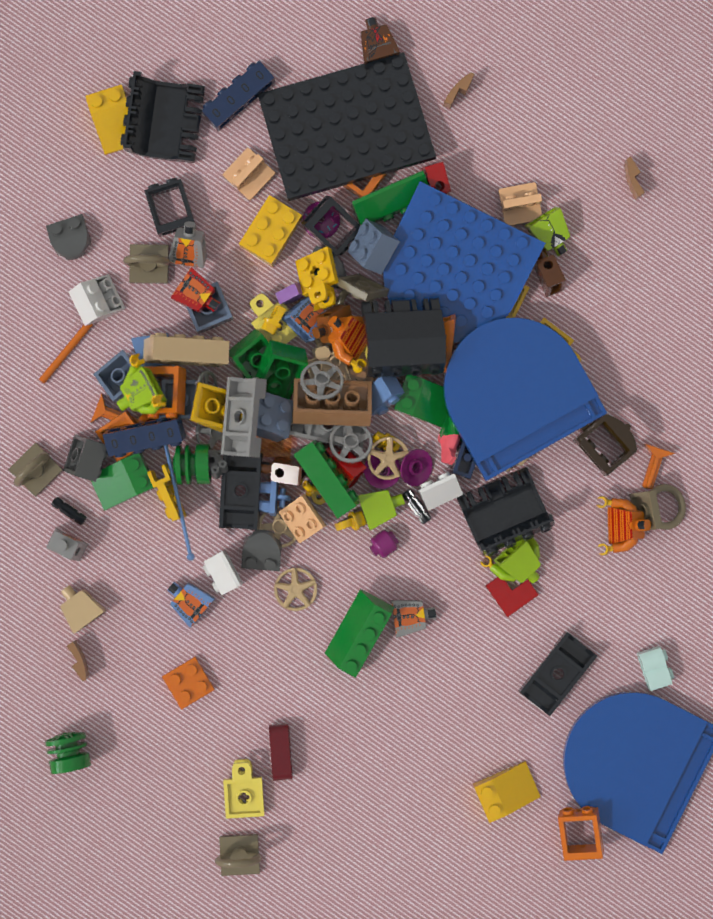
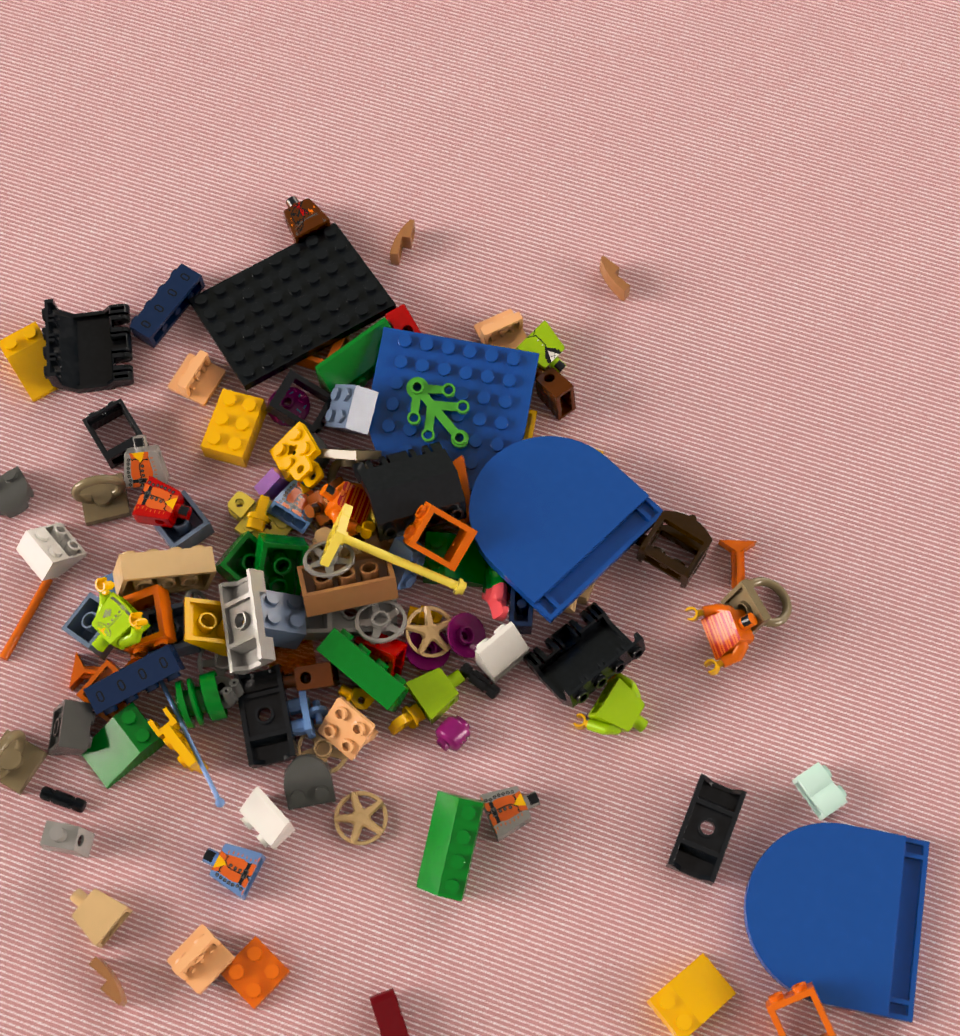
camera: 10 degrees left, 20 degrees down
red tile [485,577,538,617] -> none
none -> light nougat bracket [167,924,235,995]
none -> light yellow tile [320,503,467,595]
none -> orange window [403,501,478,572]
none -> bright green plant [406,377,470,449]

